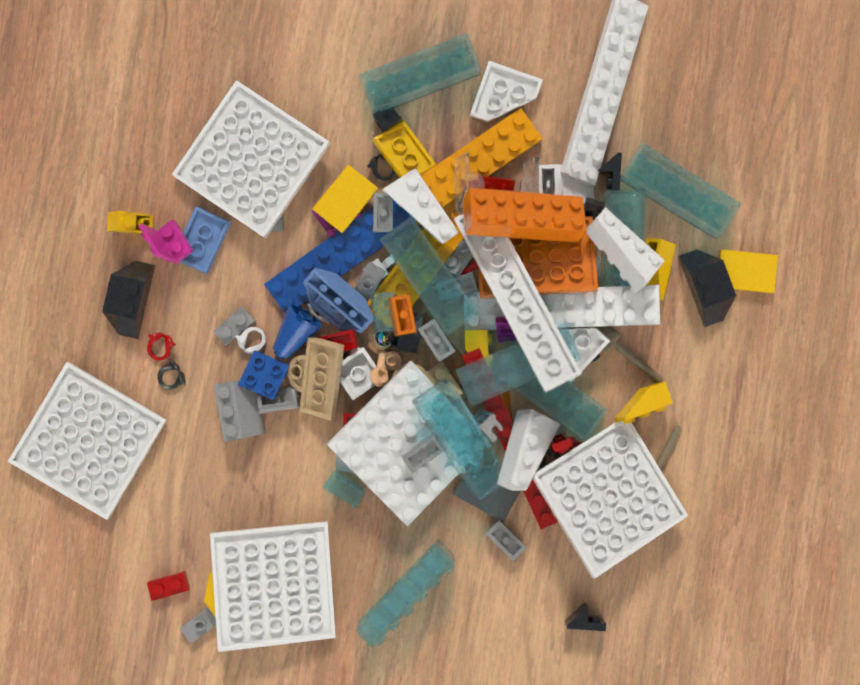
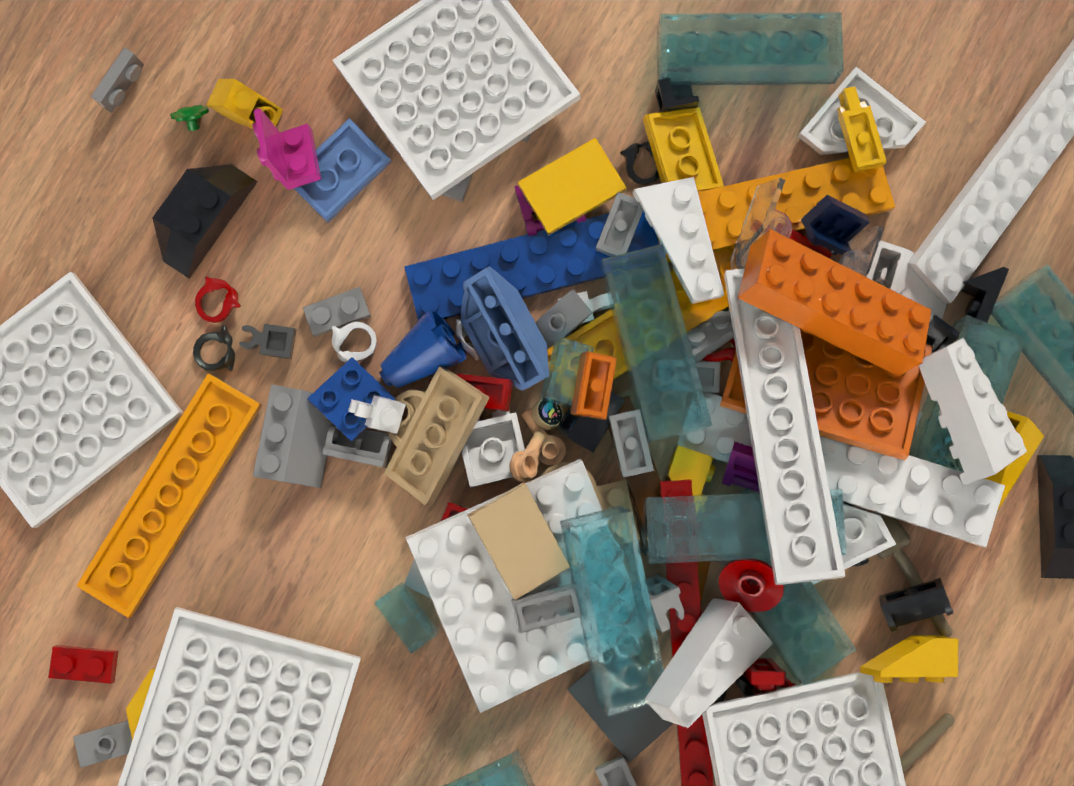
camera: 20 degrees right, 5 degrees down
none -> light orange plate [76,373,262,618]
none -> light grey plate [91,48,144,113]
none -> green plant [170,105,209,131]
none -> dark grey plate [239,324,297,359]
none -> white plate [348,395,406,434]
none -> tan tile [467,483,570,600]
none -> red dish [719,558,784,612]
none -> dark blue bracket [801,195,870,258]
none -> yellow hinge [837,86,887,173]
none -> black hinge [879,578,954,632]

